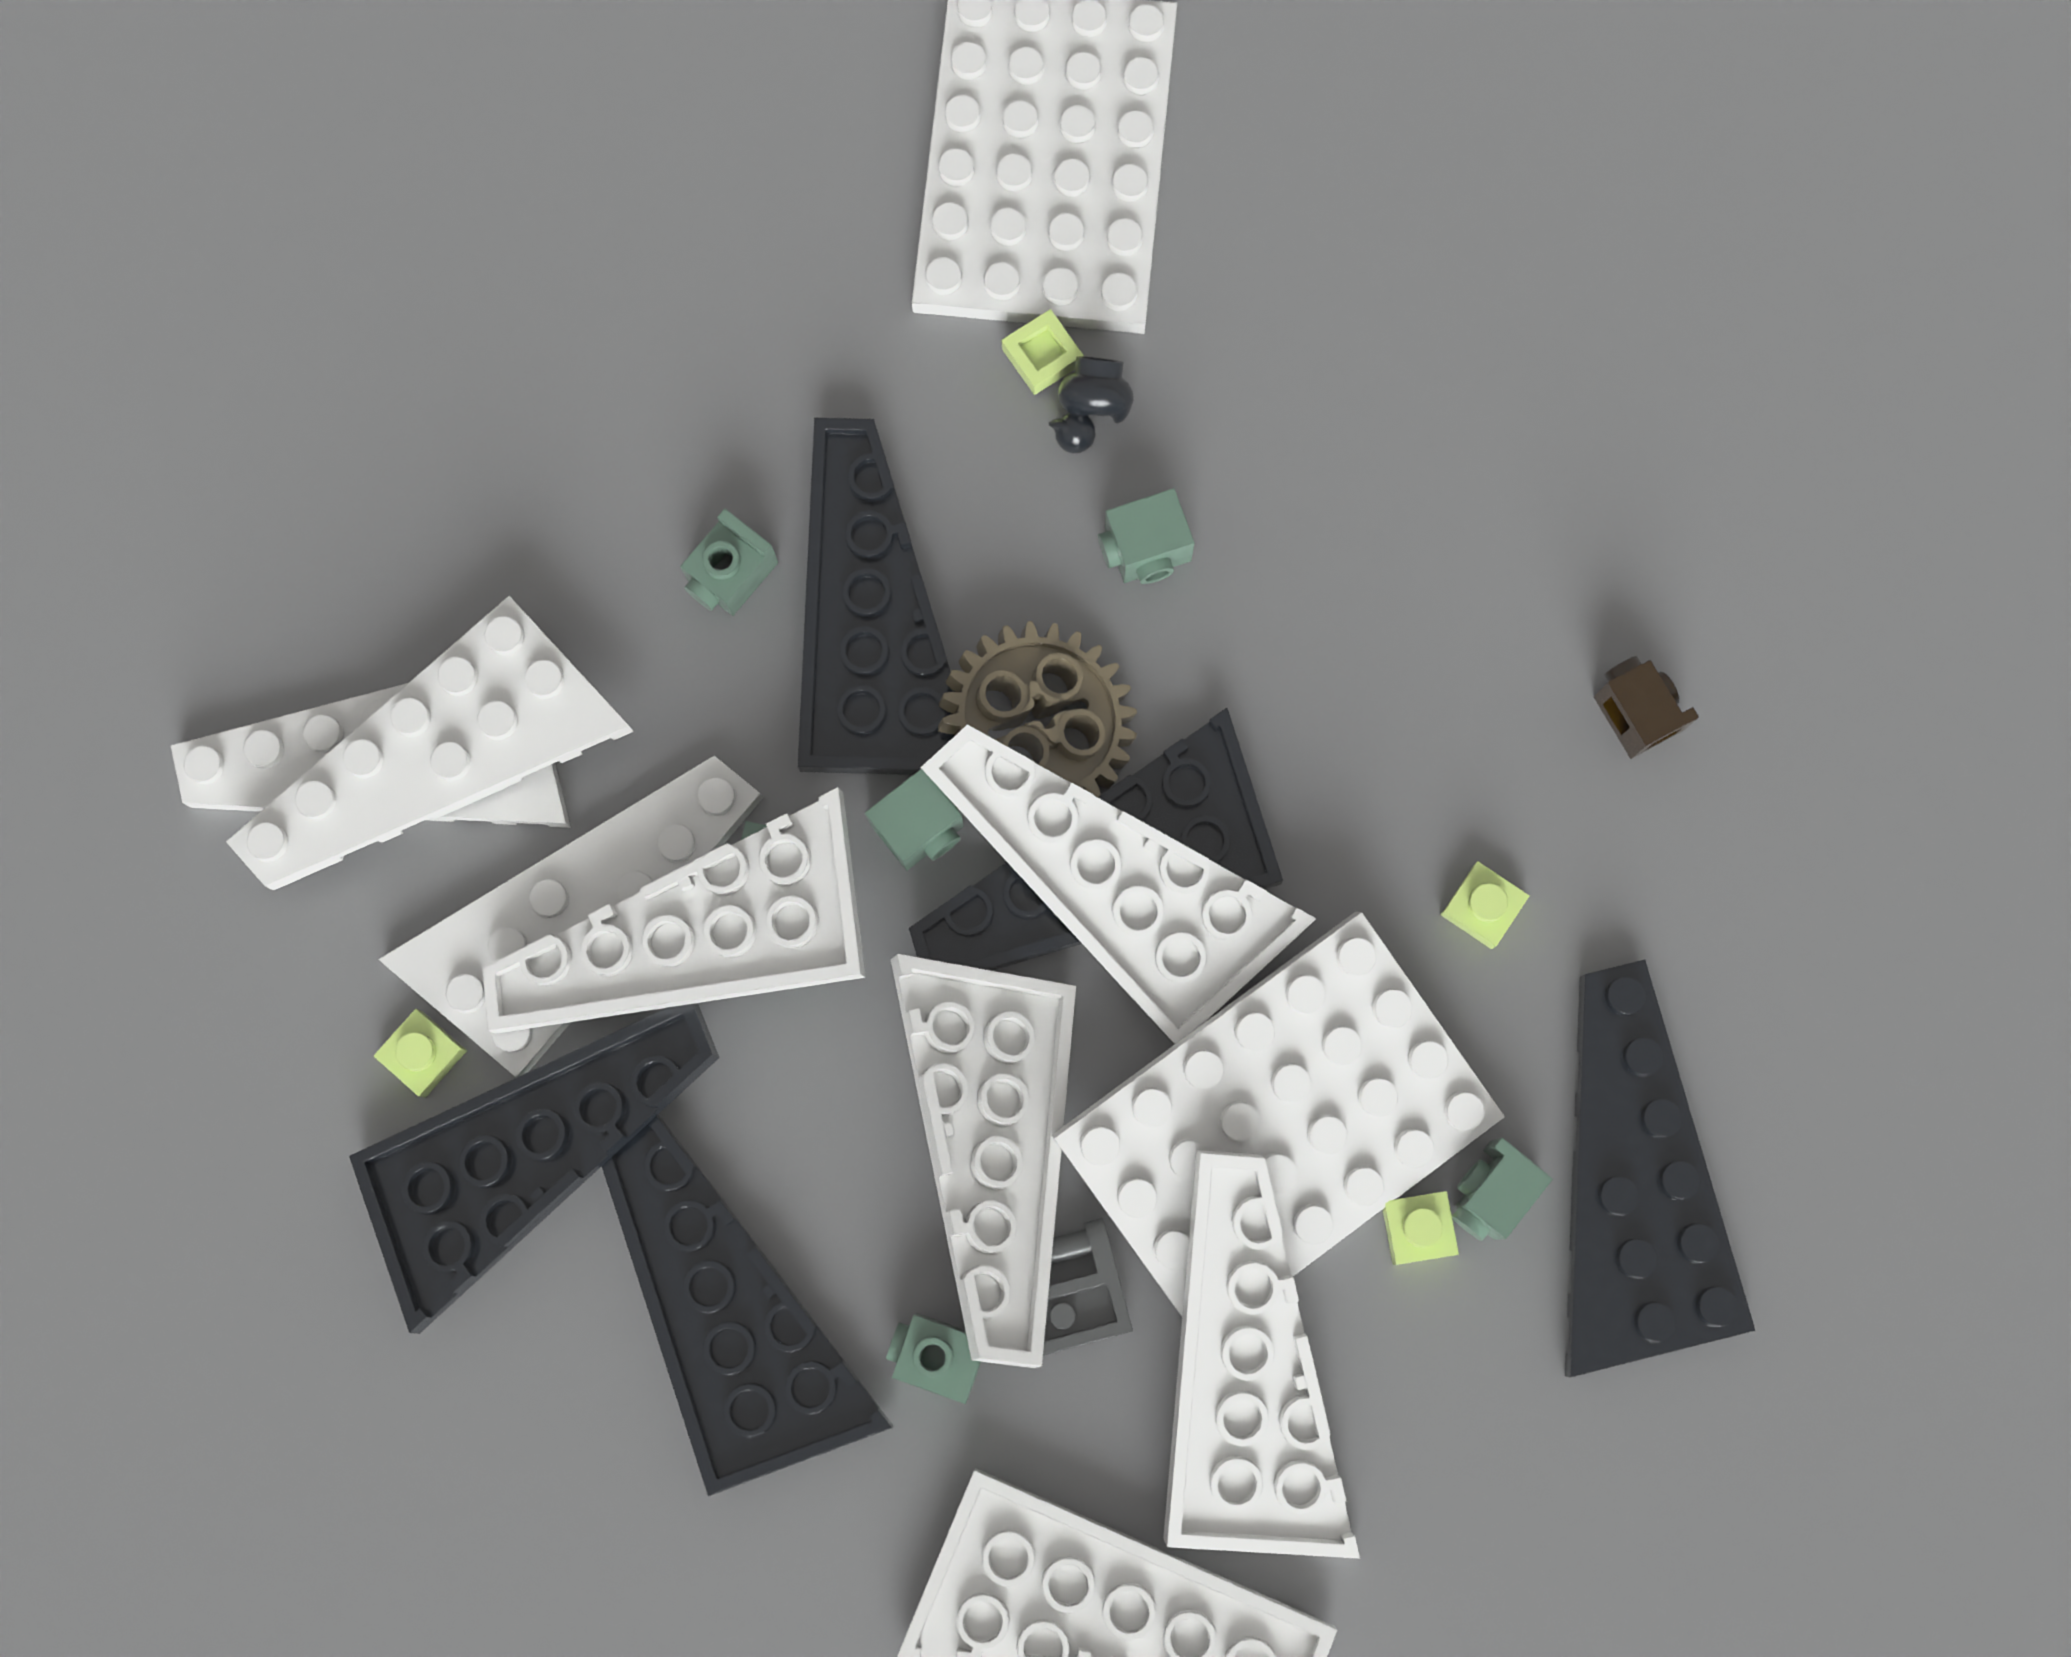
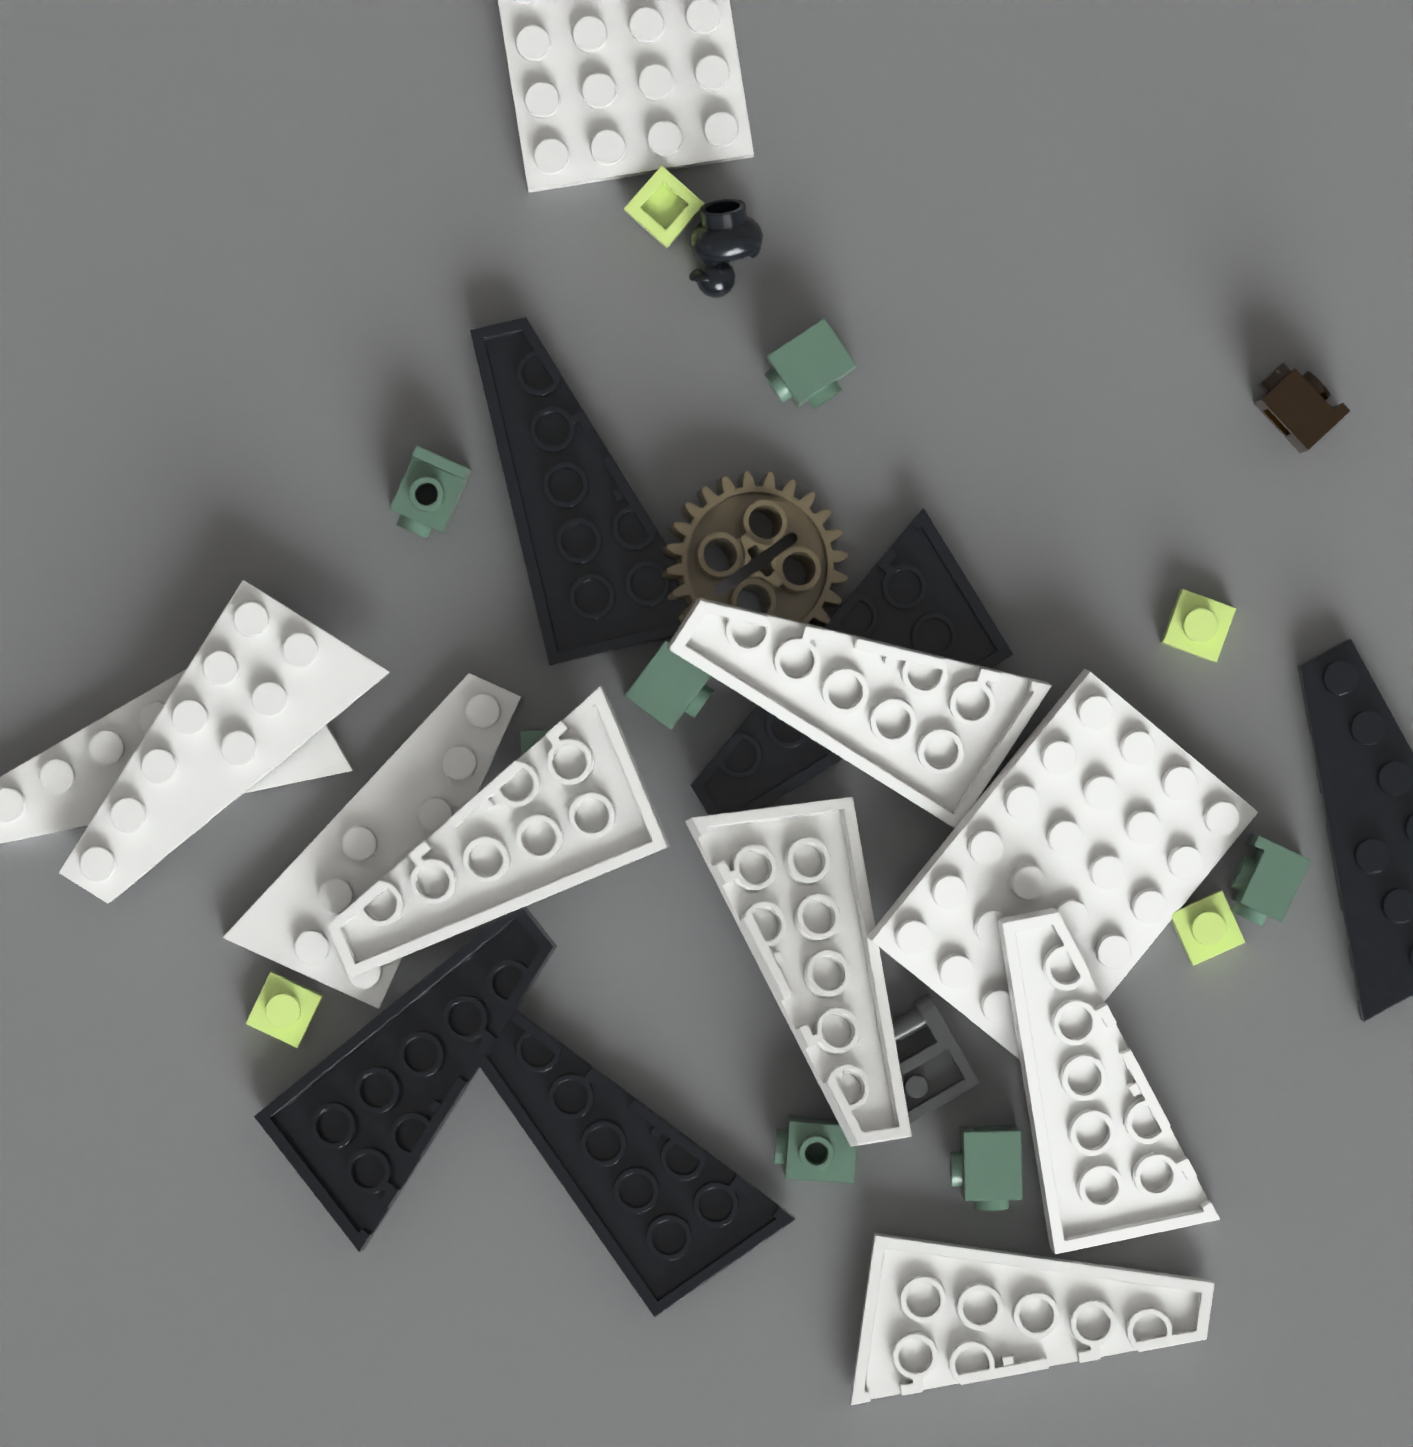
camera: 20 degrees left, 10 degrees up
none -> sand green brick [950,1125,1023,1211]

